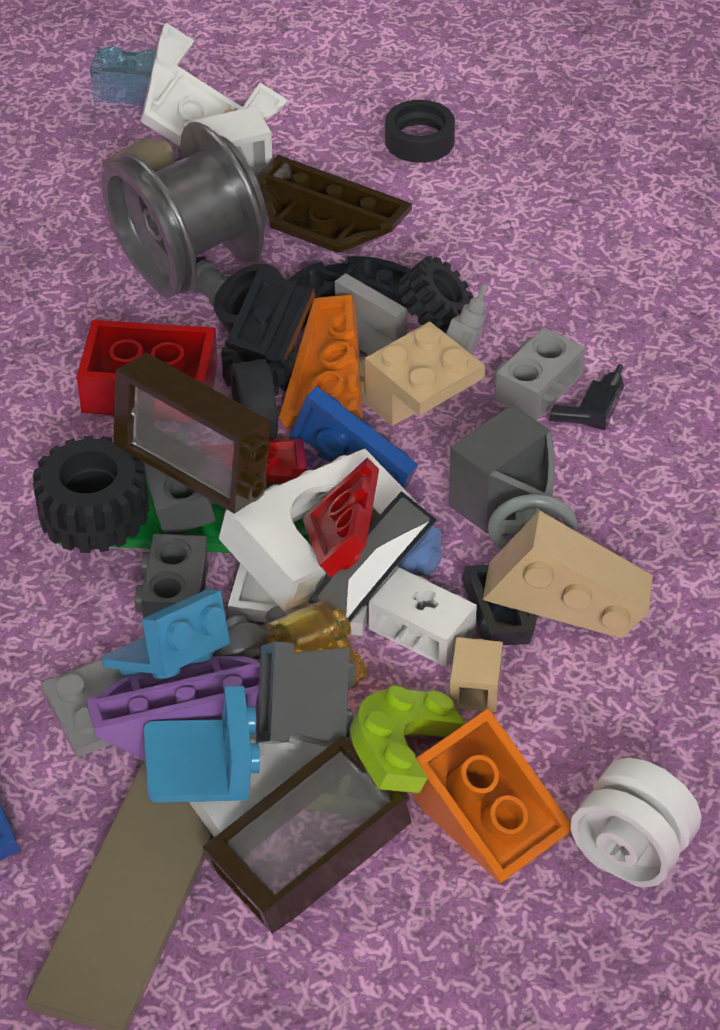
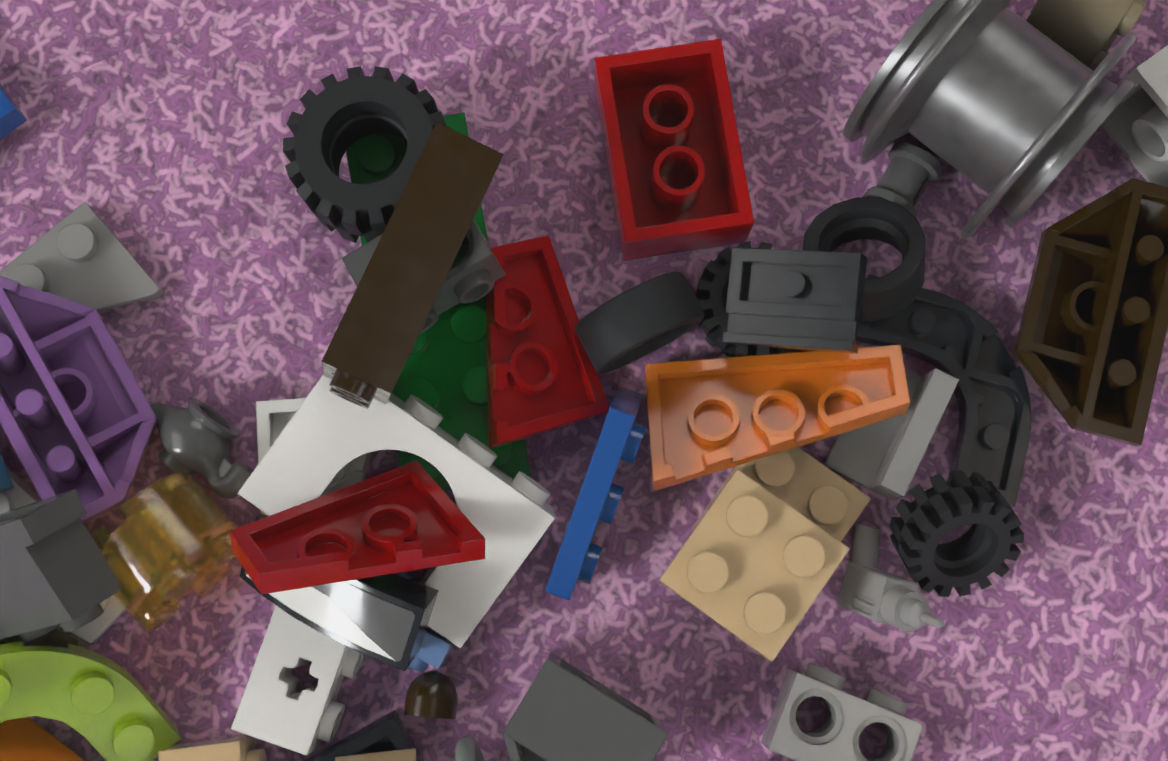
camera: 75 degrees right, 35 degrees up
dark azure bracket [101,589,230,679] -> none
dark grey brick [135,534,209,618] -> none
none -> dark brown hinge [403,671,458,719]

